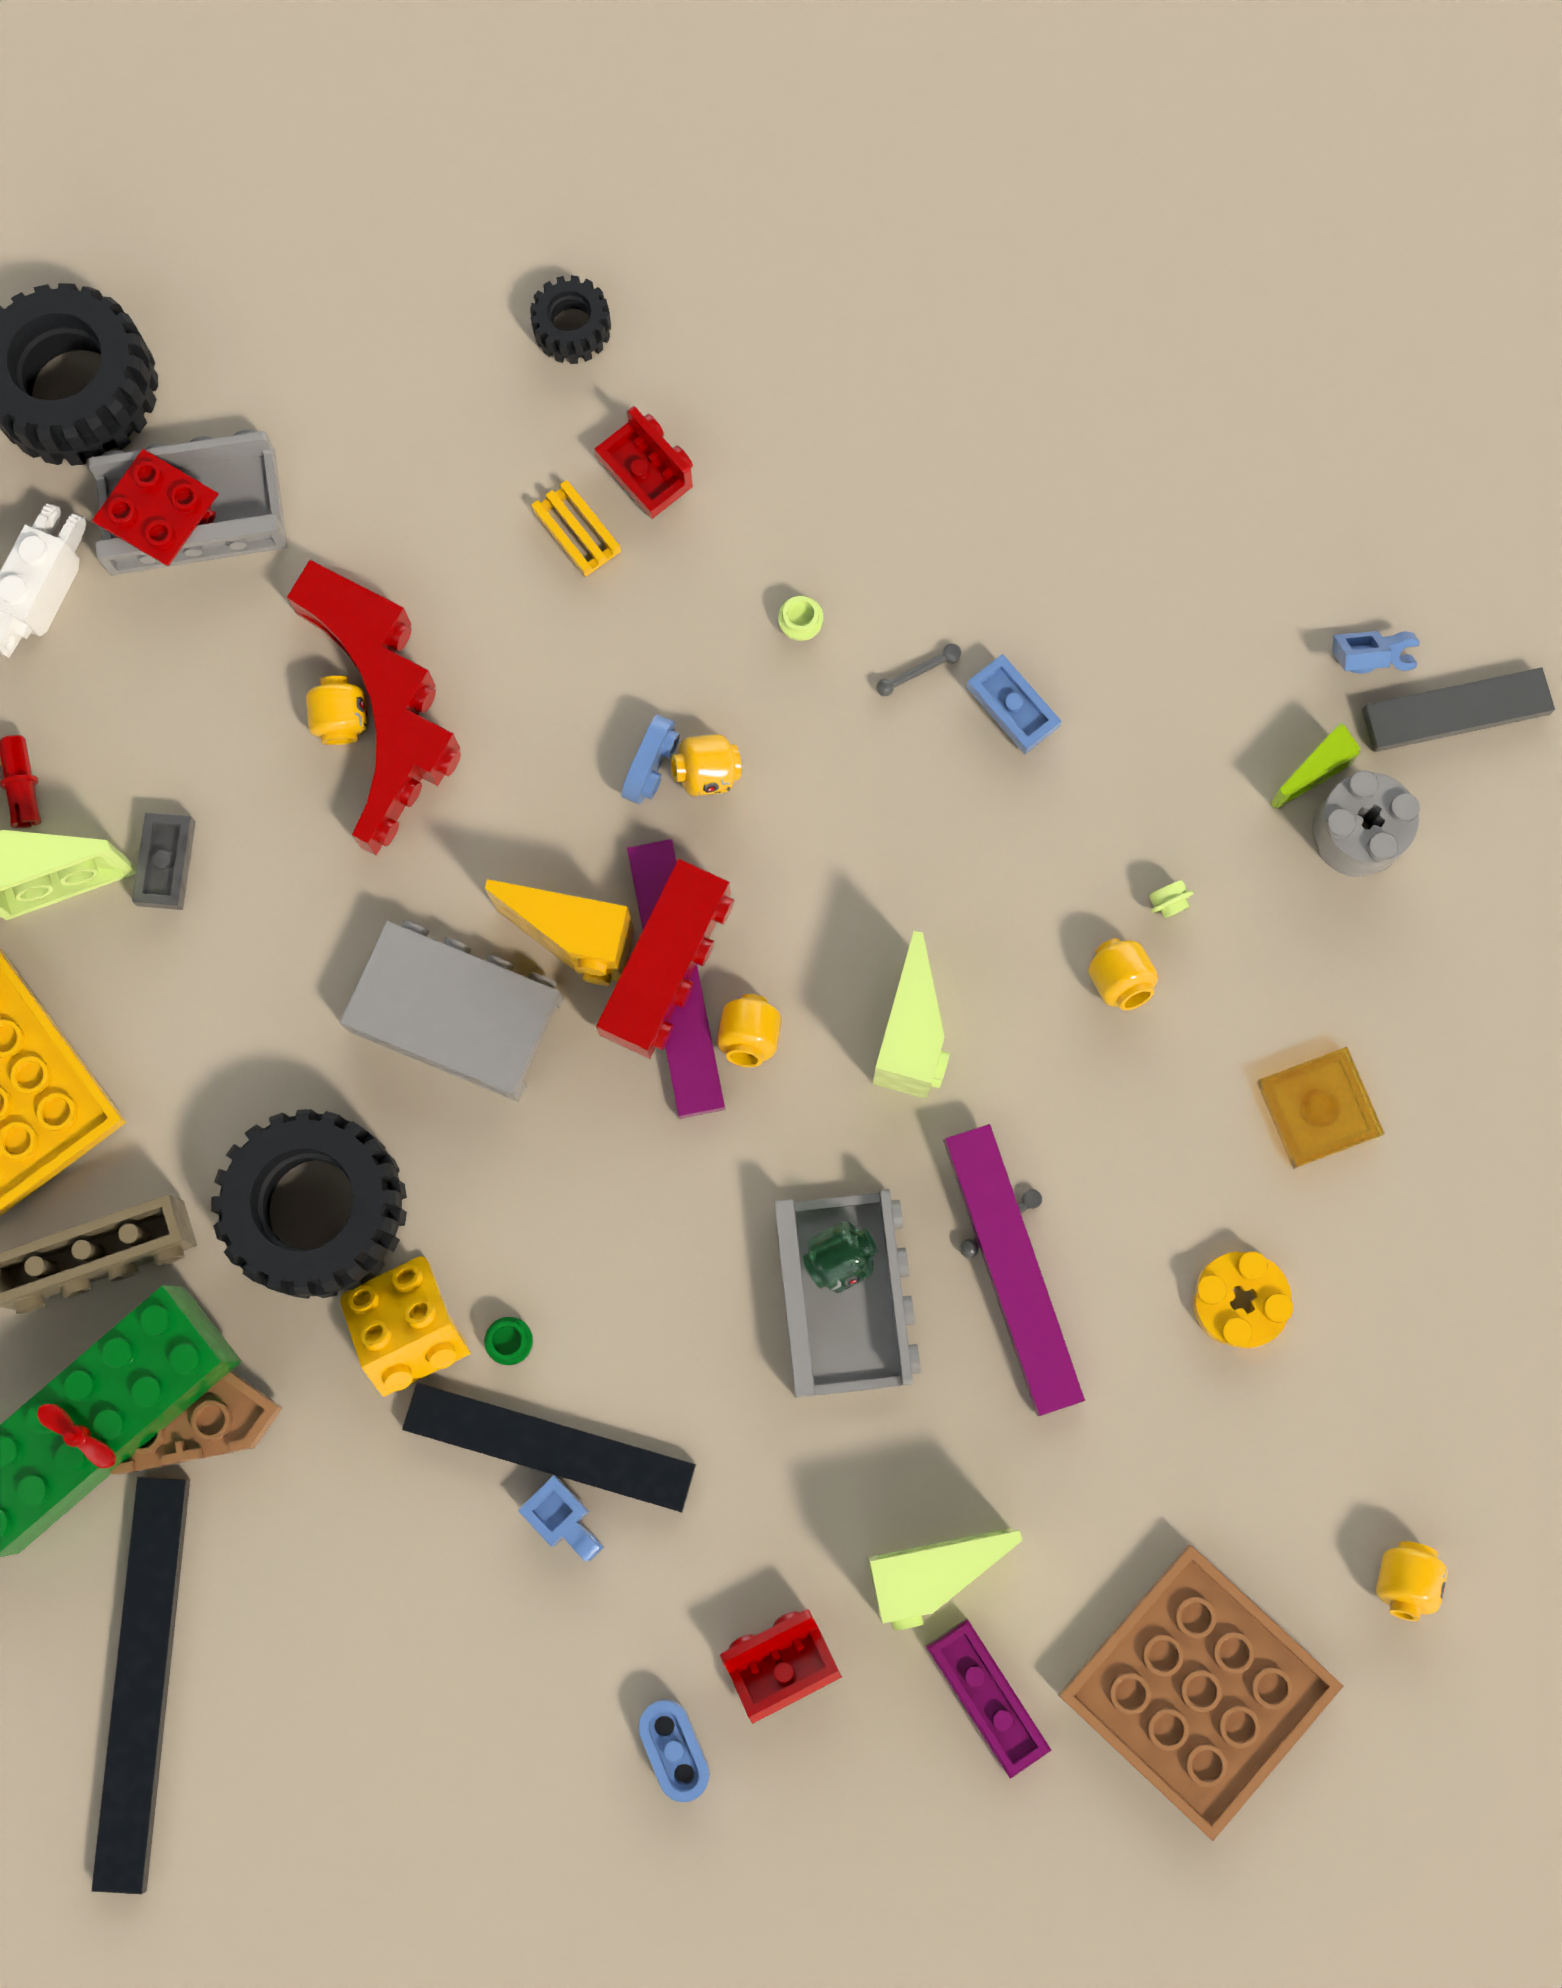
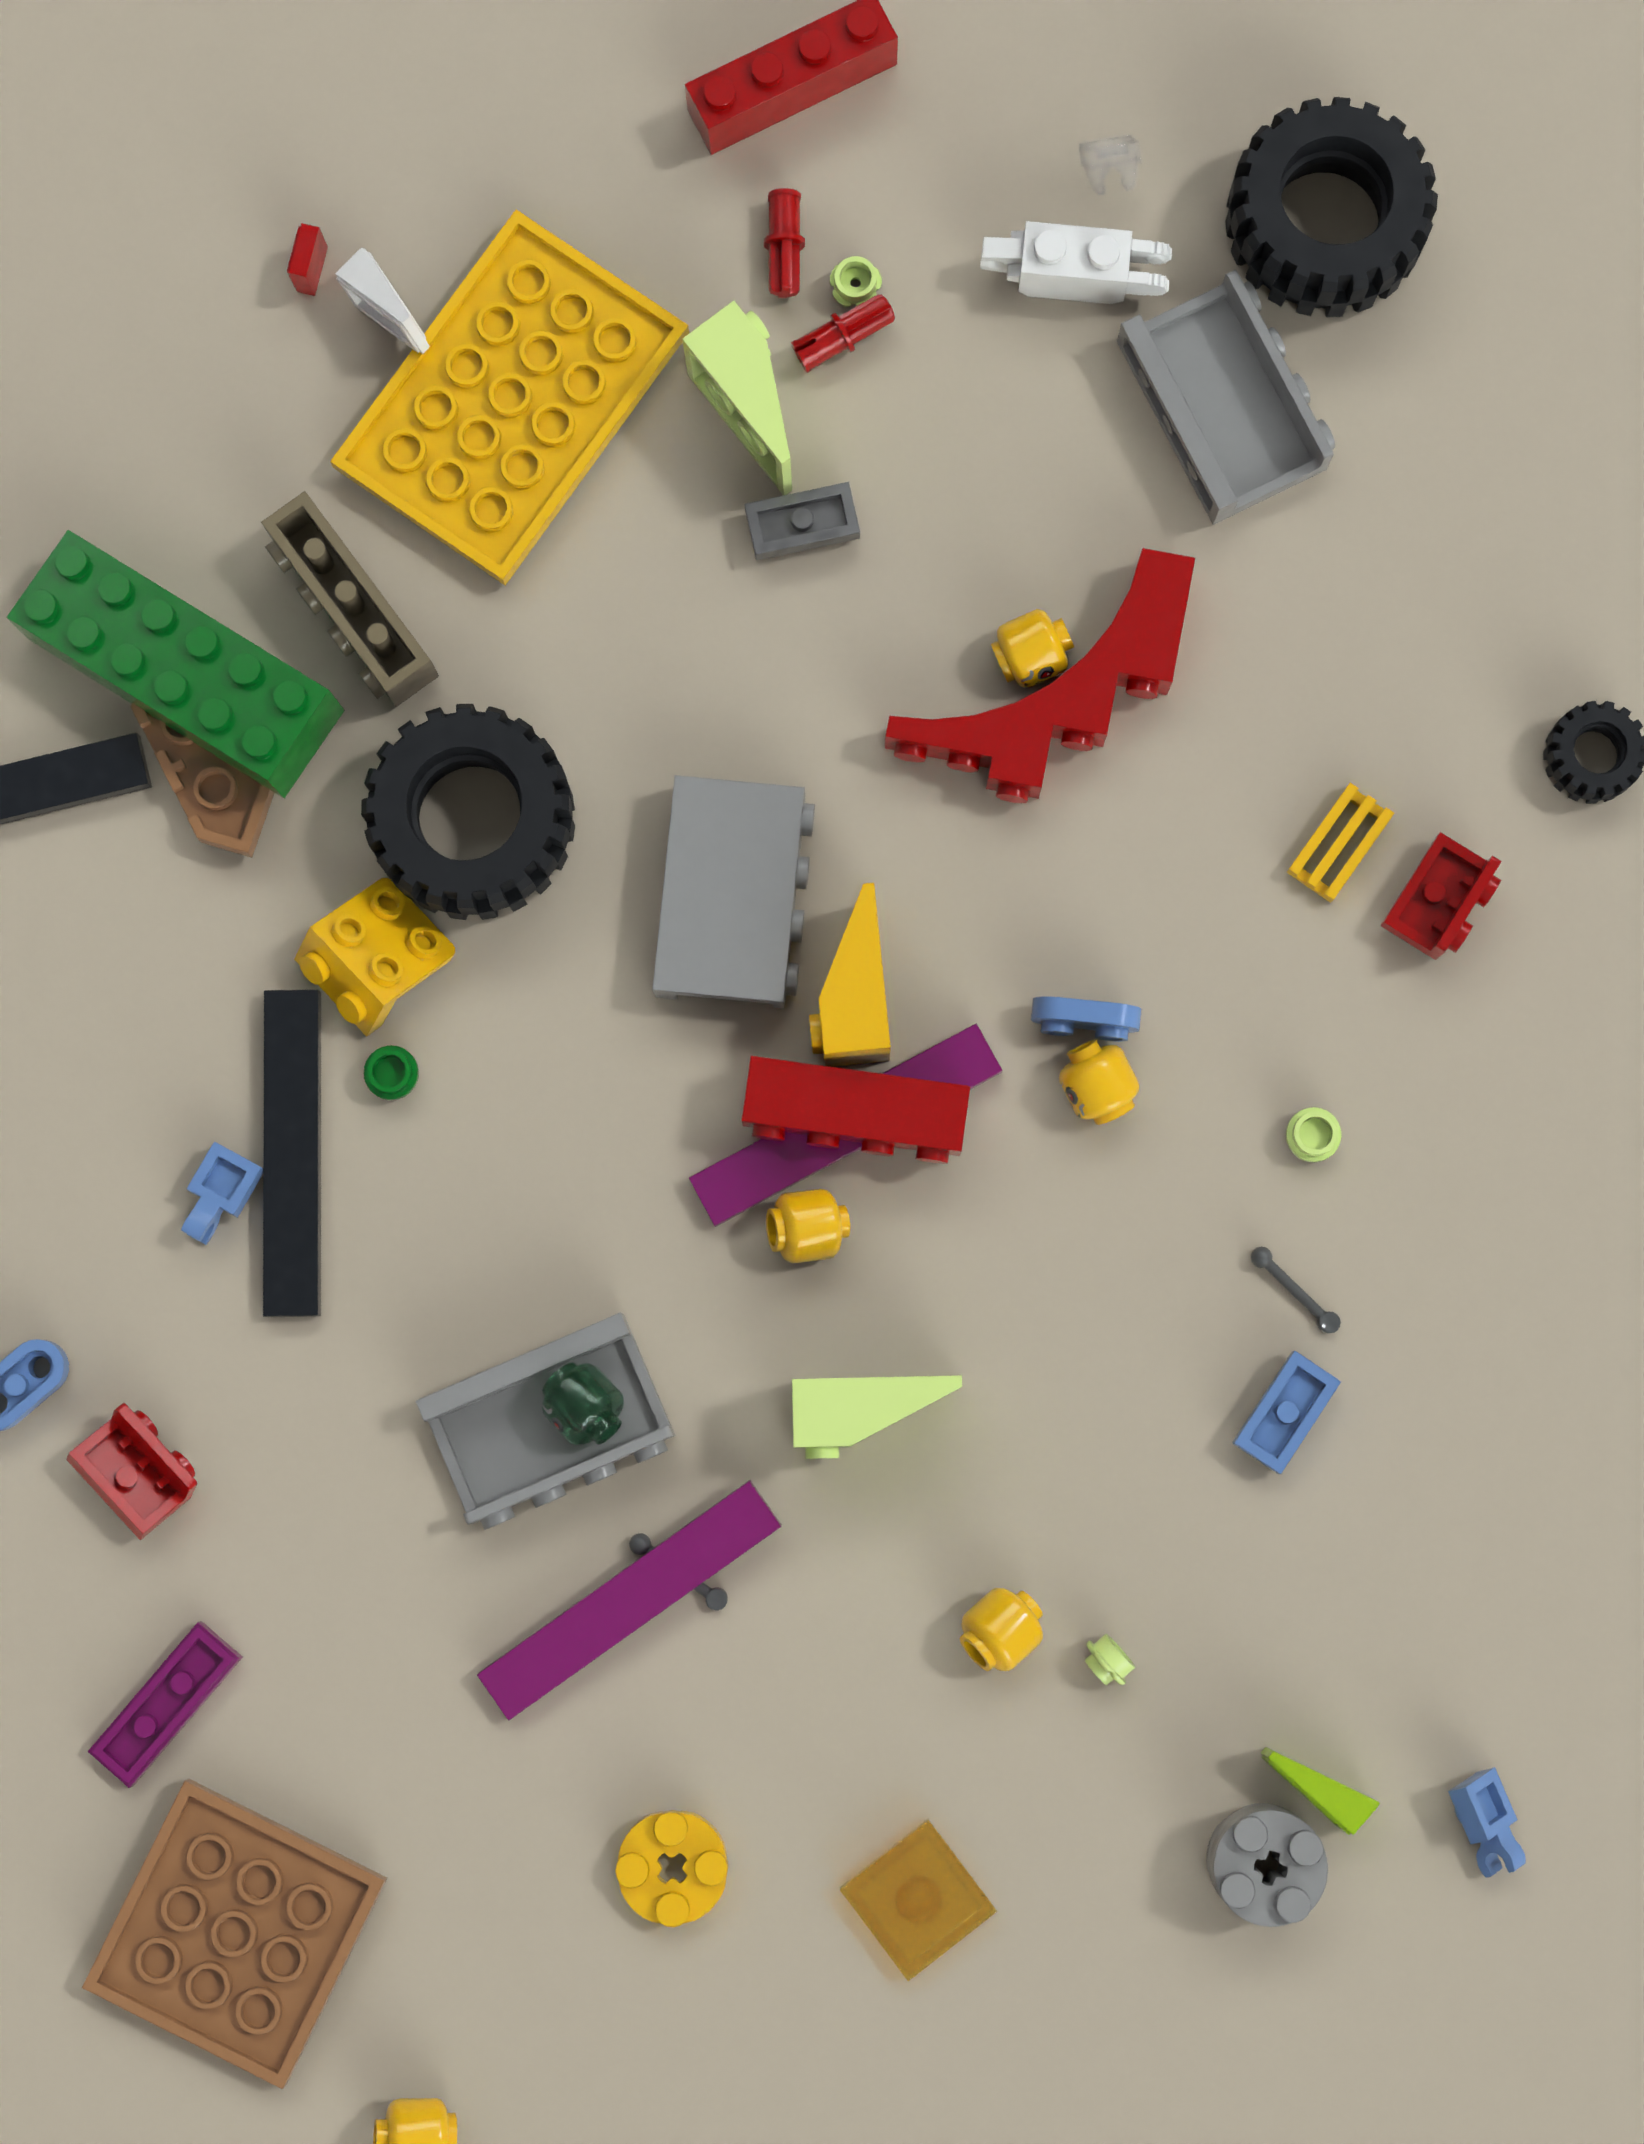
camera: 75 degrees right, 5 degrees up
red piece [37,1404,116,1468] -> none
red hinge [92,449,219,567] -> none
yellowish green slope [867,1528,1022,1630] -> none
dark grey tile [1362,667,1555,752] -> none

